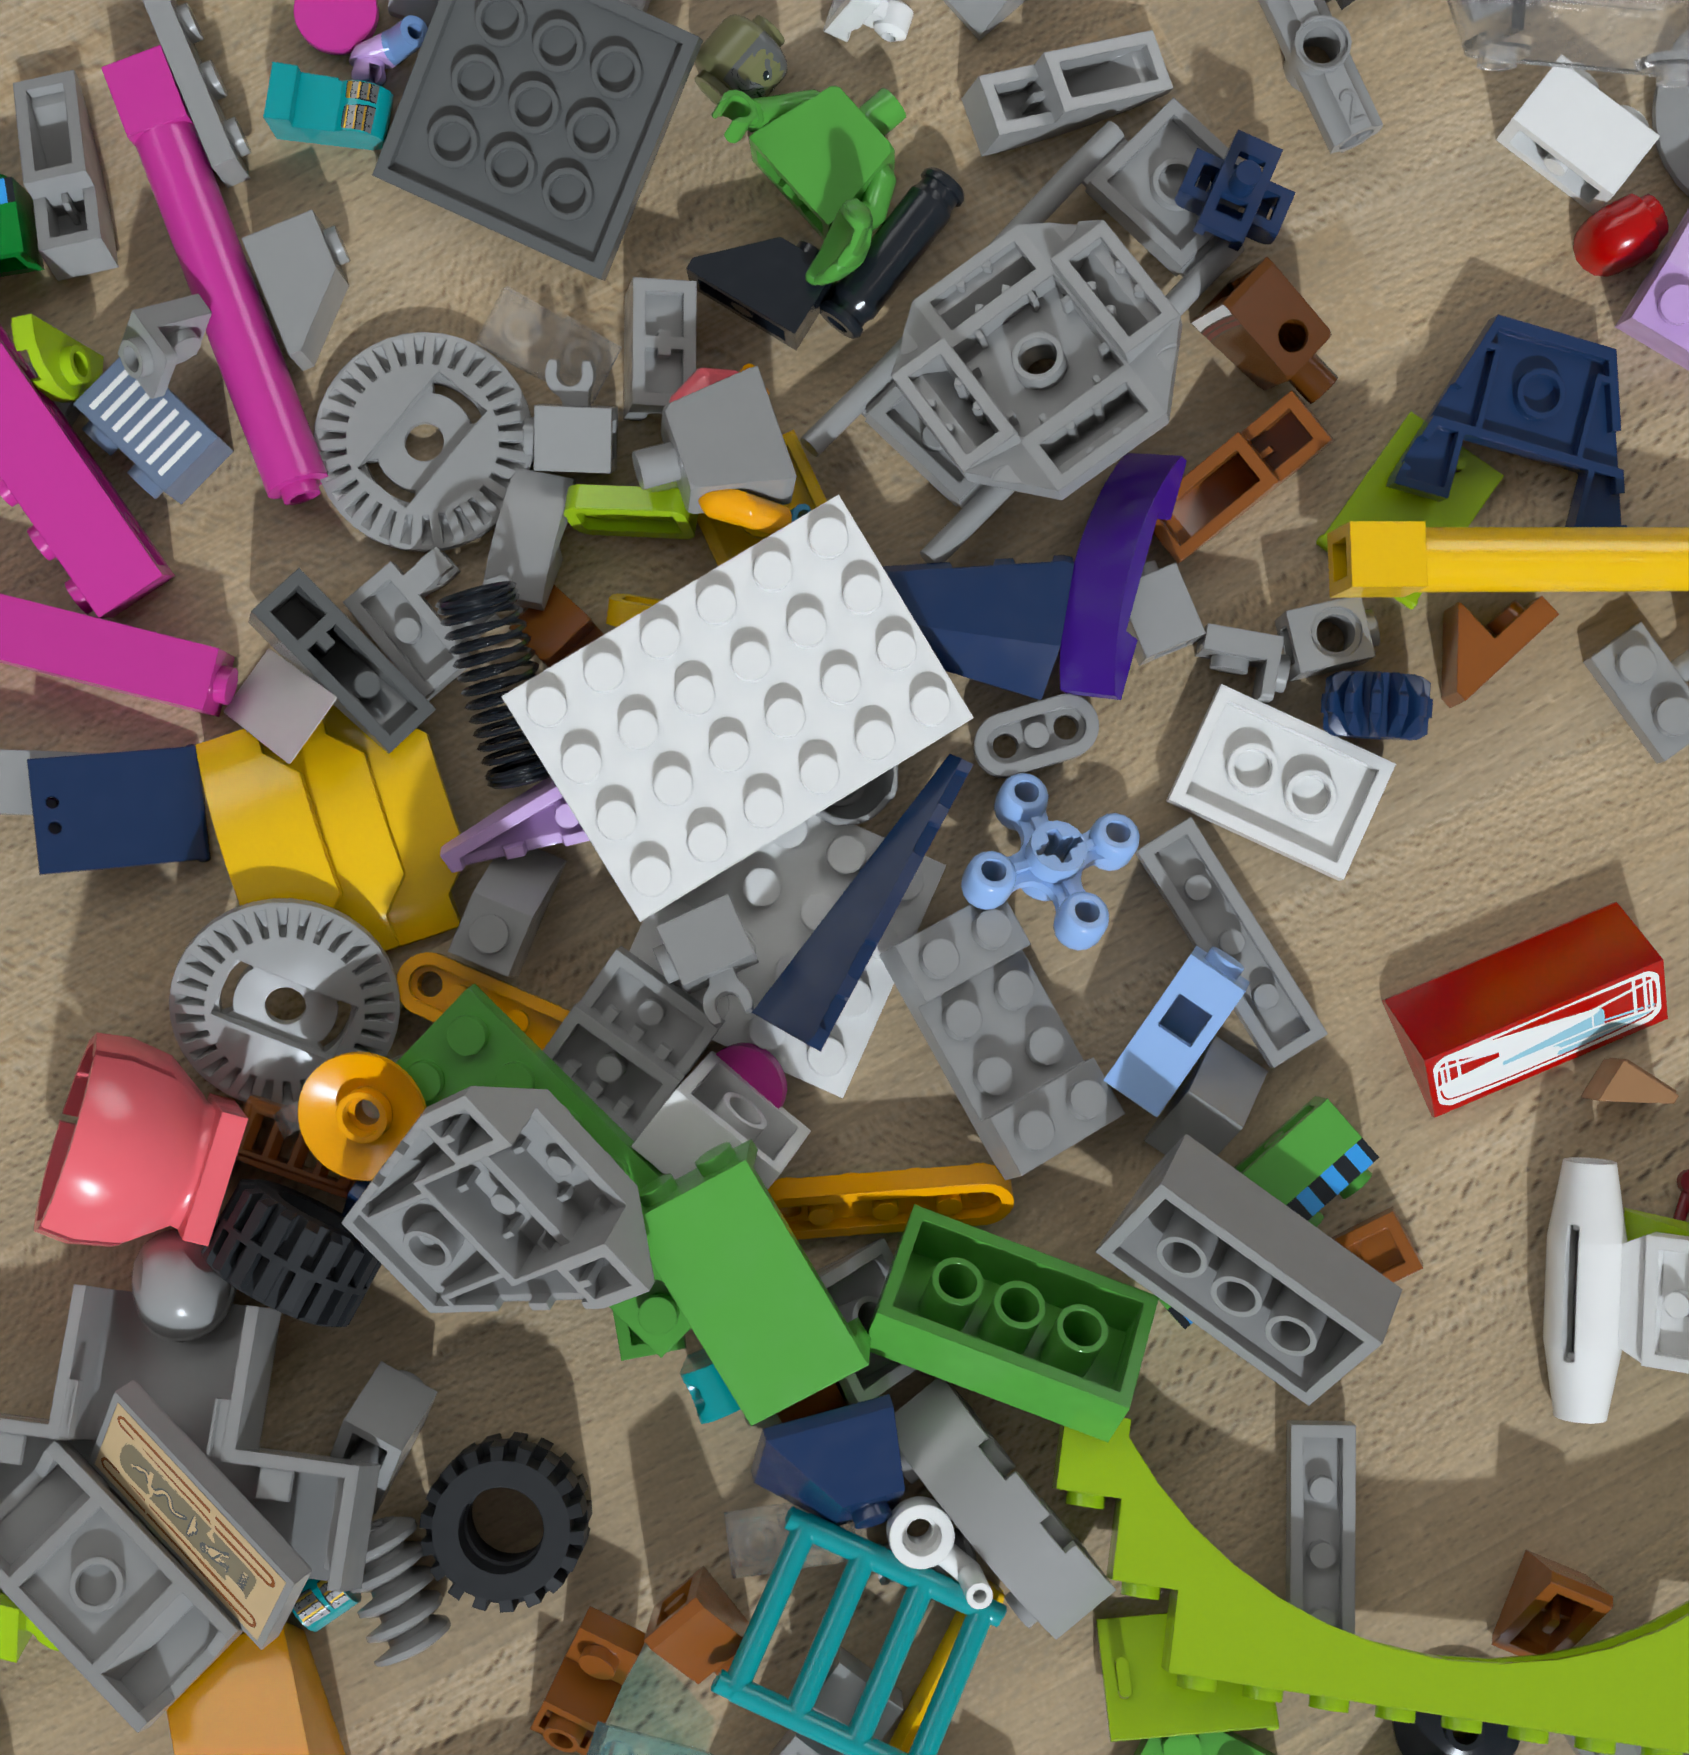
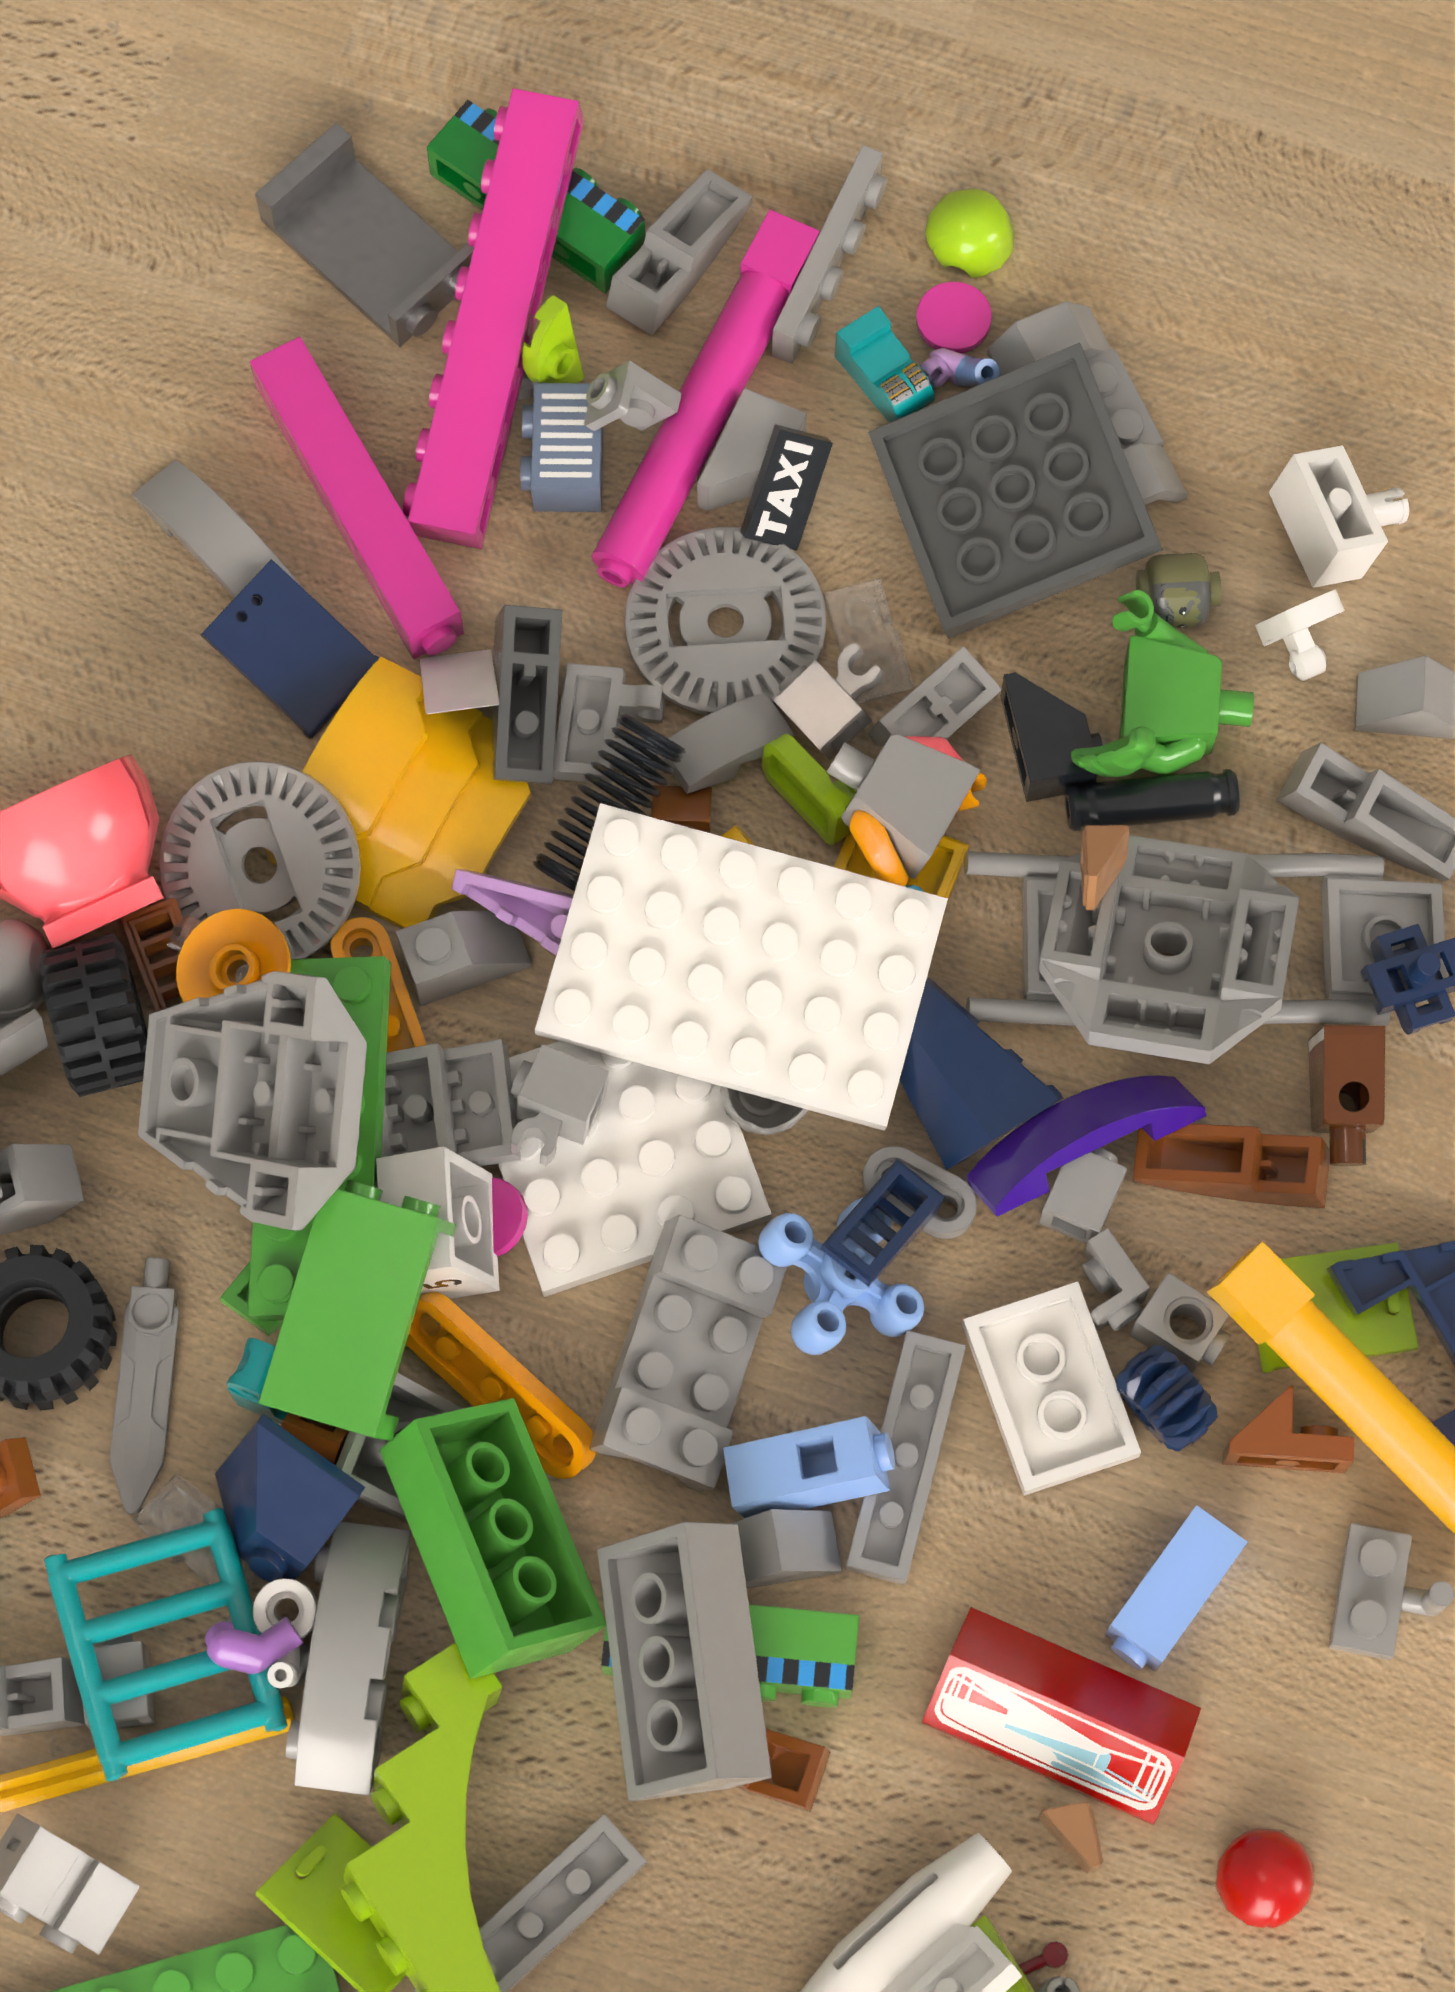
camera: 45 degrees right, 15 degrees down
dark orange slope [644,1566,749,1685] -> none
dark blue wedge [752,754,974,1052] -> none
none -> light grey piece [109,1258,180,1515]
none -> medium lavender arm [205,1617,304,1674]
none -> black tile [740,424,833,551]
none -> dark blue slope [821,1159,945,1287]
none -> medium nougat slope [1080,825,1129,910]
none -> light blue brick [1105,1505,1248,1671]

